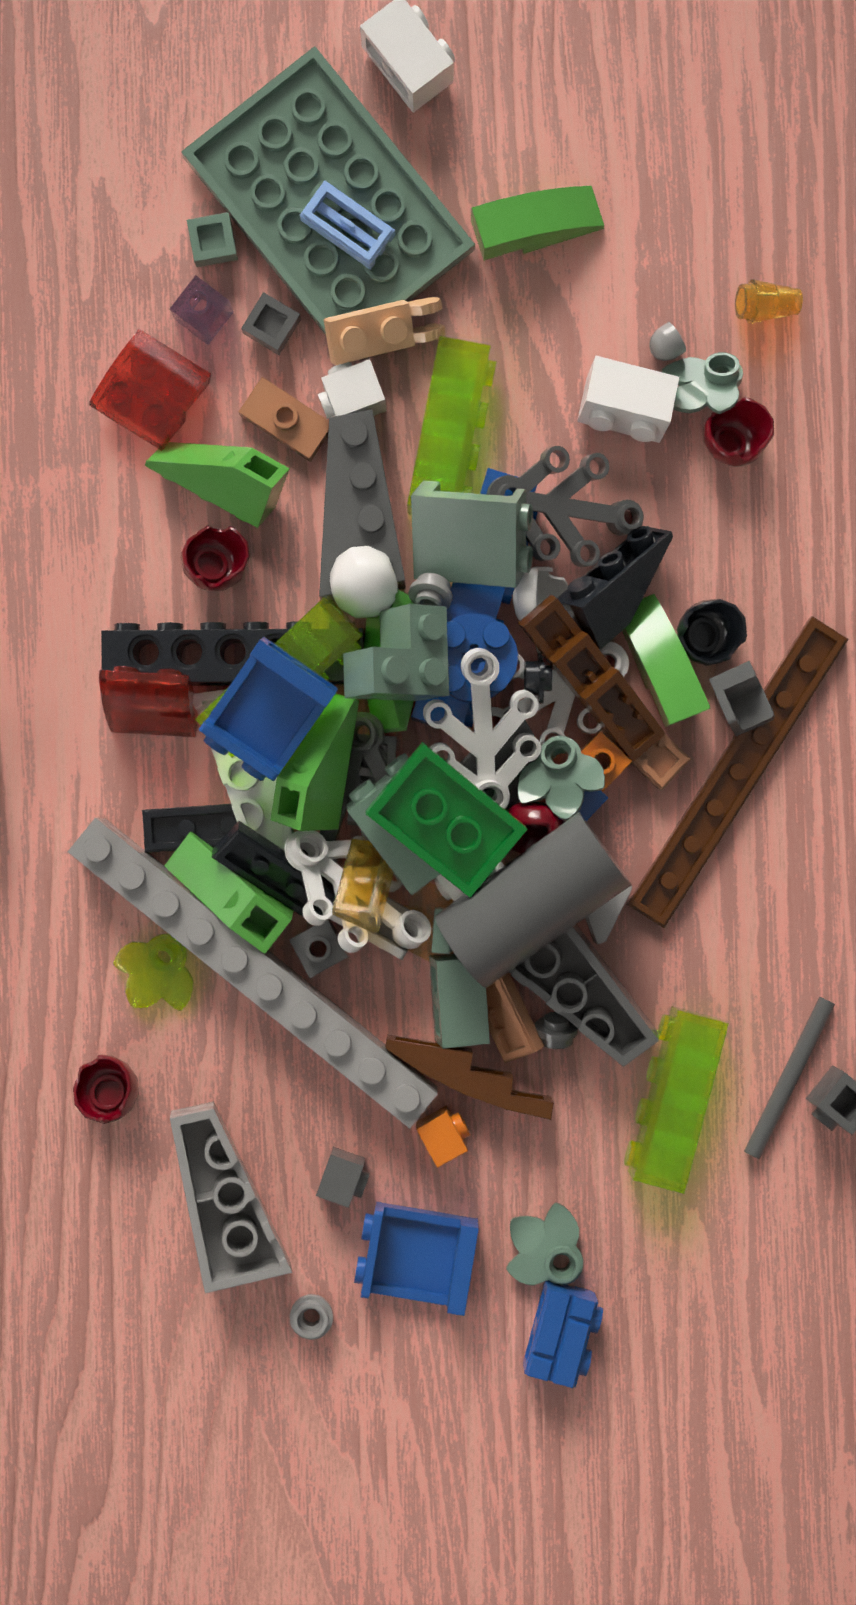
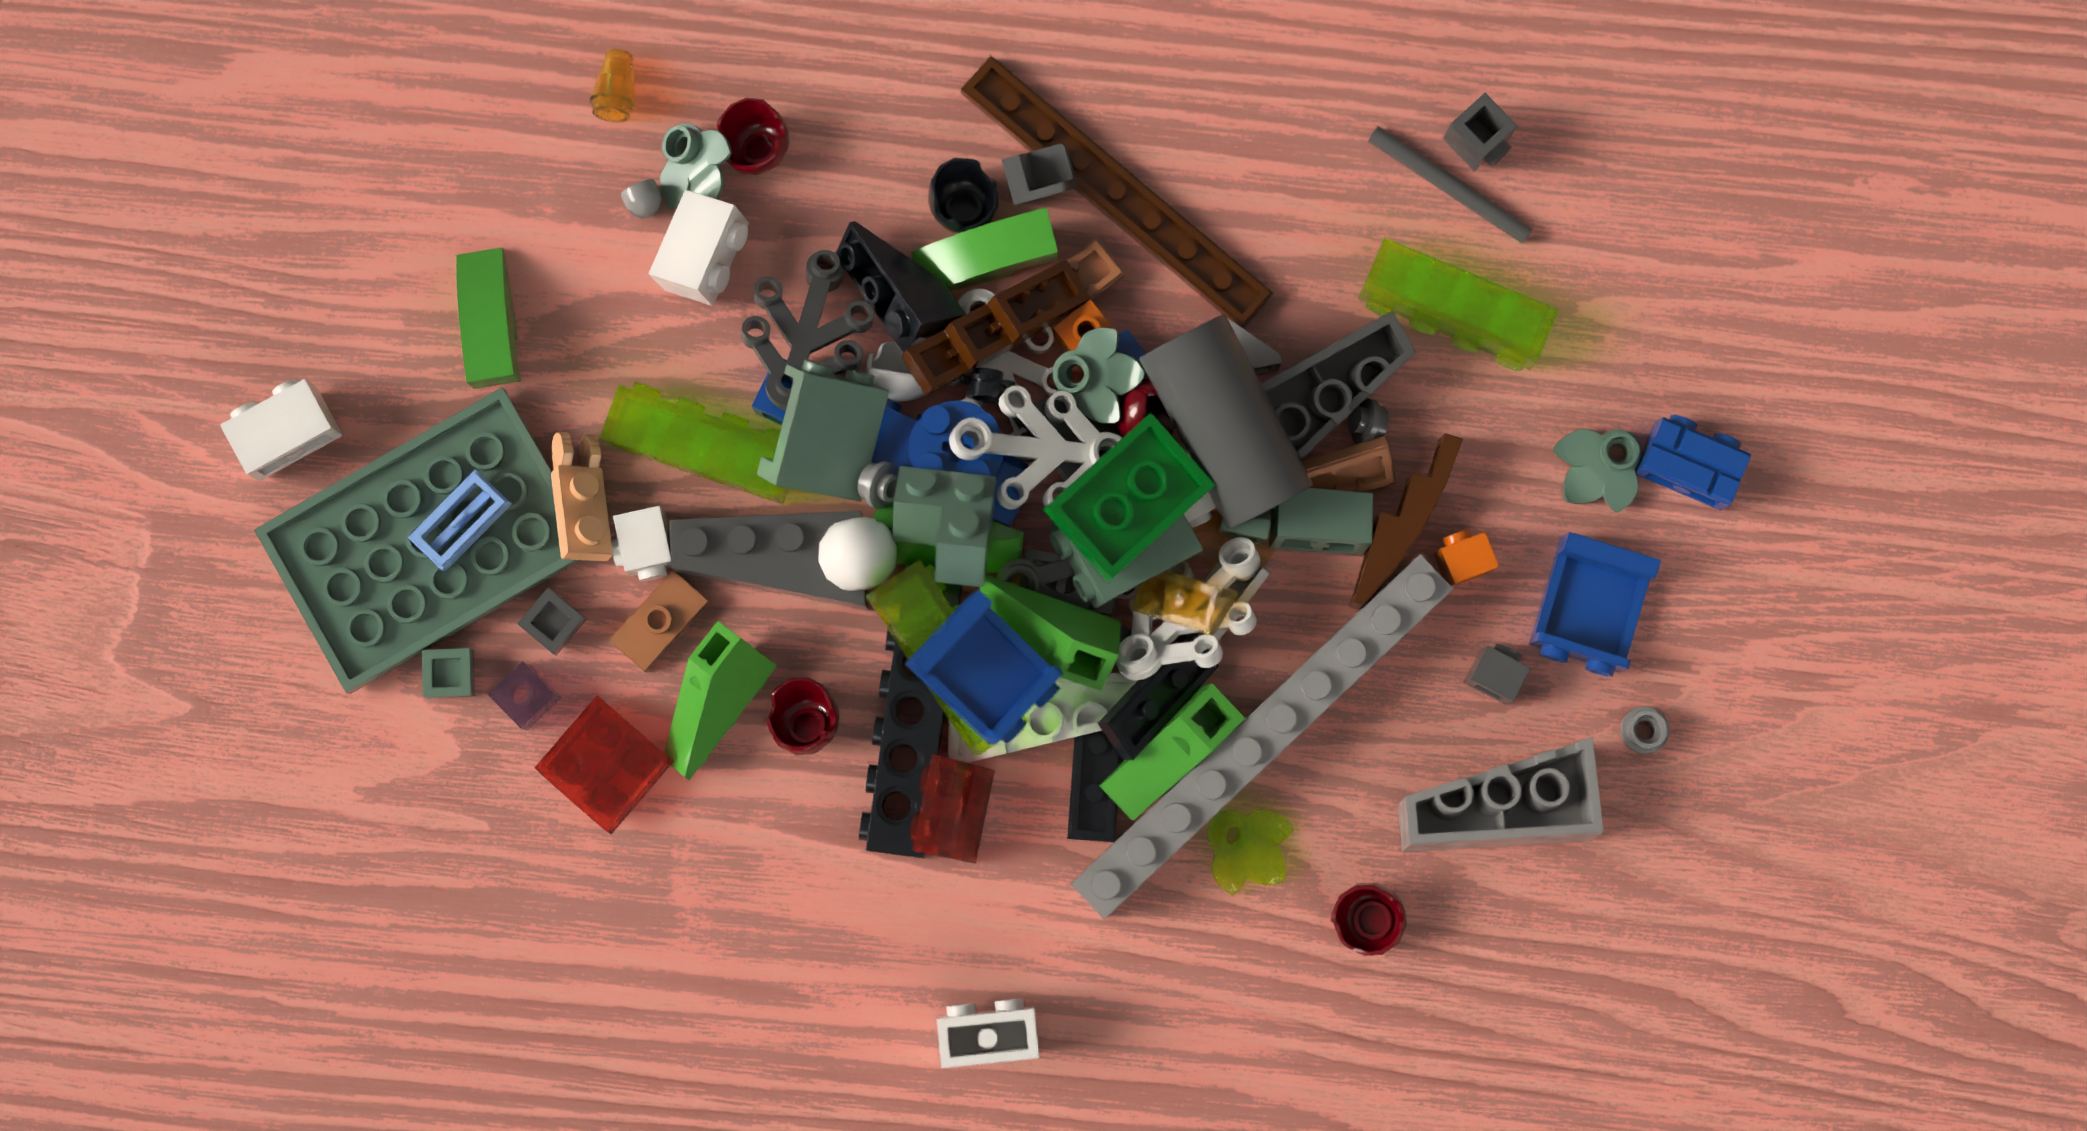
camera: 90 degrees left, 5 degrees down
dark grey plate [289,919,350,978] -> none

